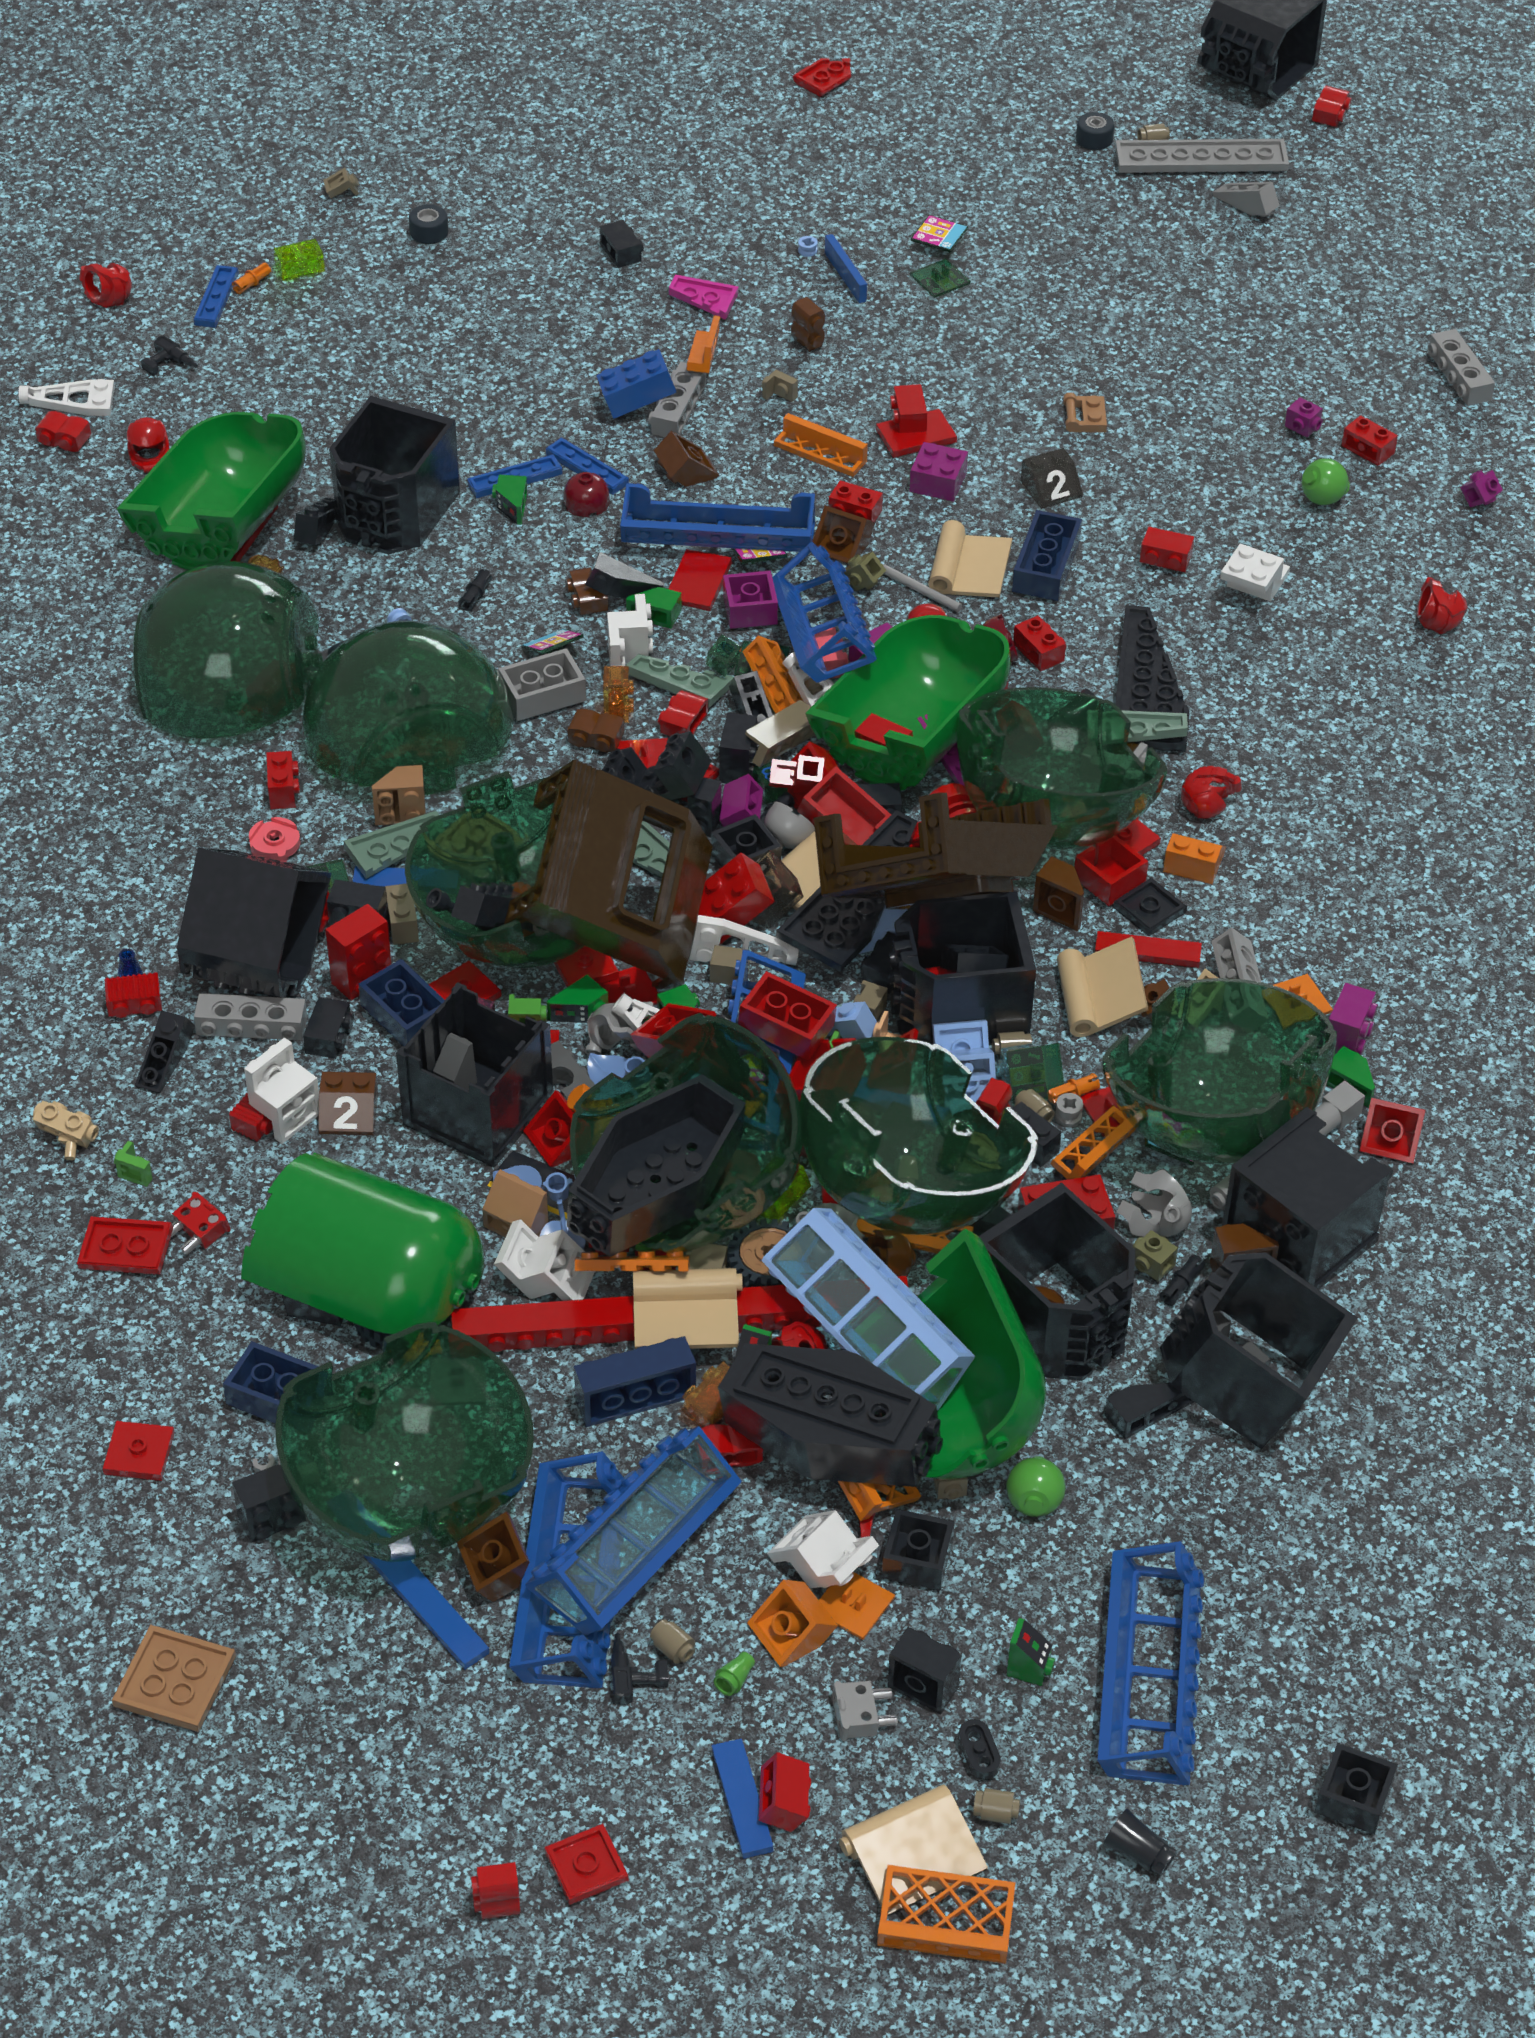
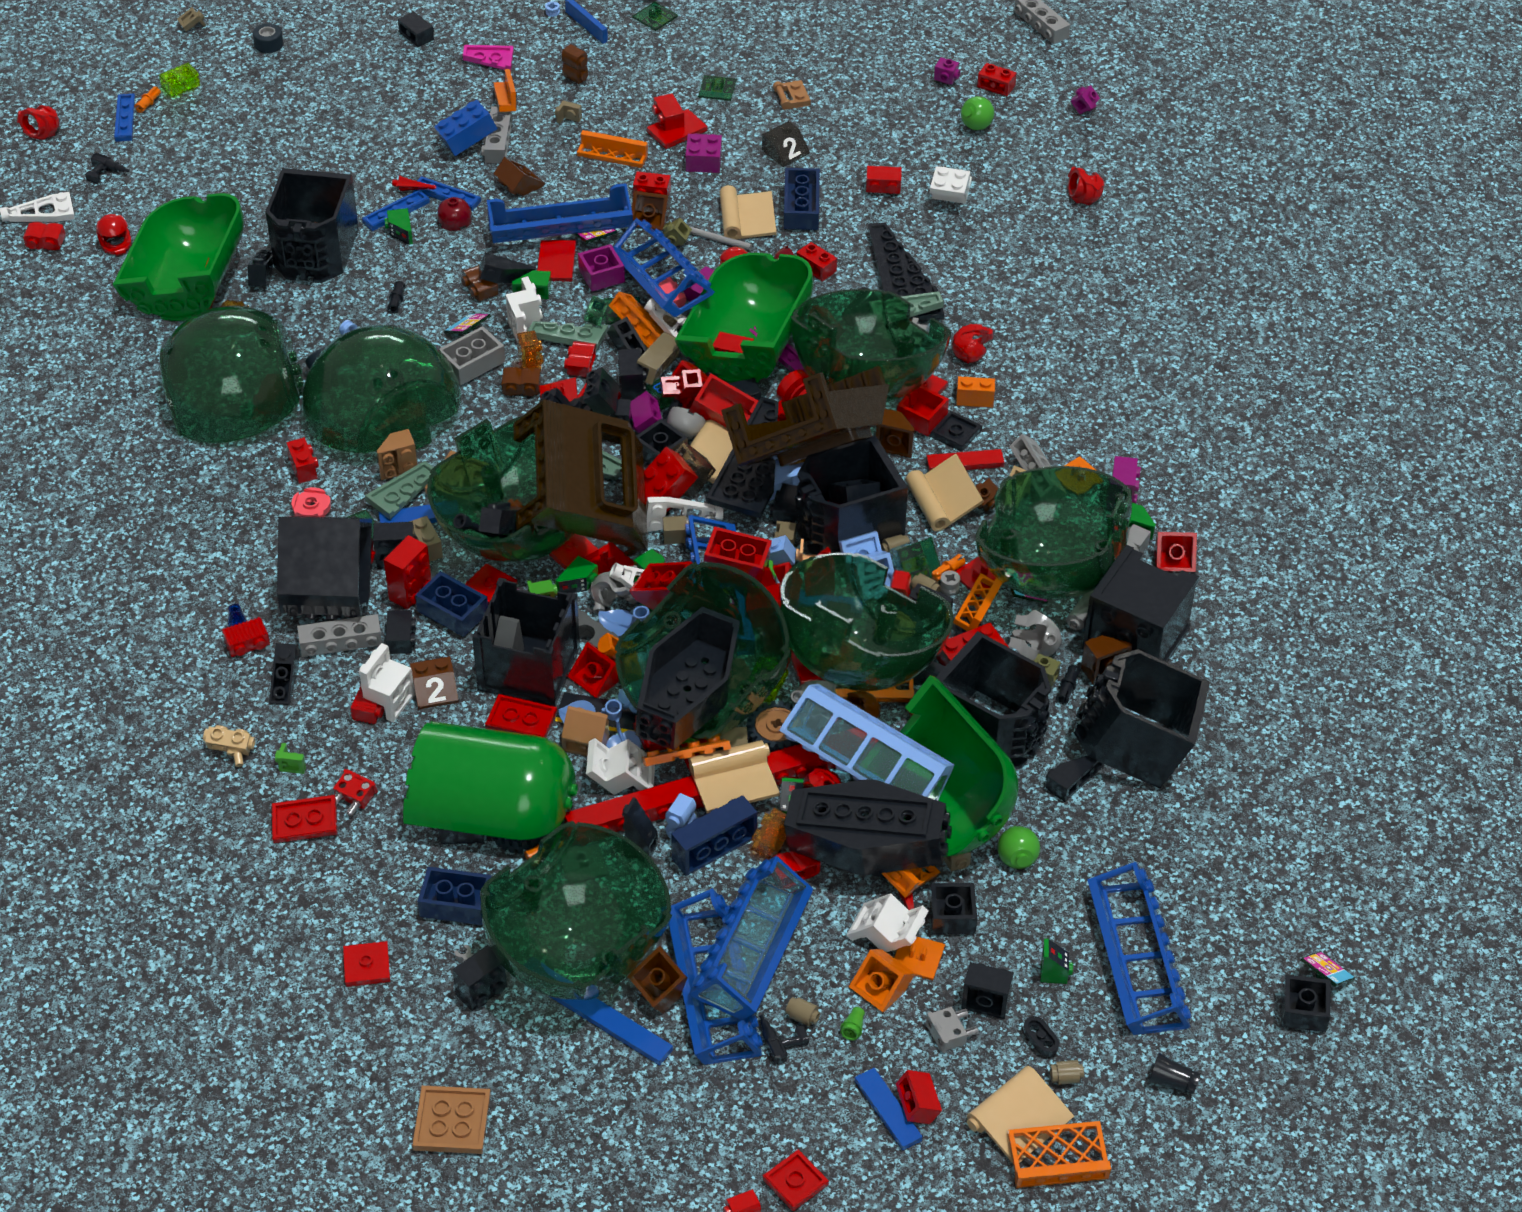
camera: 15 degrees left, 0 degrees up
none -> red piece [392,176,436,192]
none -> red tile [485,694,557,738]
none -> black slope [622,797,658,860]
none -> light blue brick [665,793,696,839]
none -> clear green piece [698,75,737,101]
none -> piece [1300,951,1355,987]

